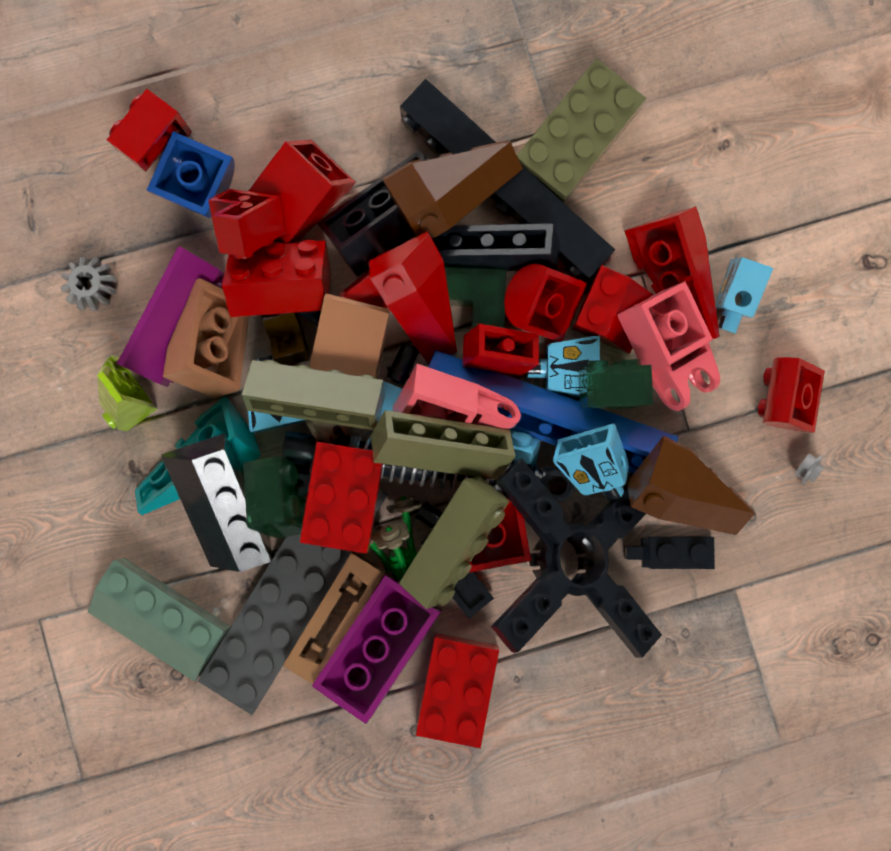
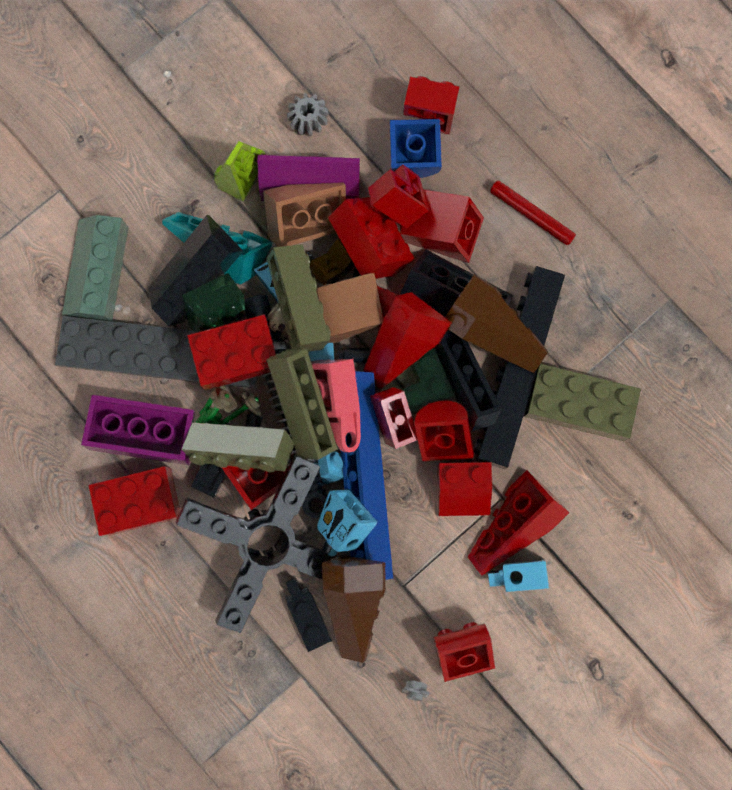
camera: 65 degrees right, 5 degrees down
medium nougat brick [283,552,386,684] -> none
medium azure torso [527,336,600,400] -> none
clear green brick [579,359,653,409] -> none
coral brick [617,281,720,411] -> none
none -> red axle [490,180,576,245]

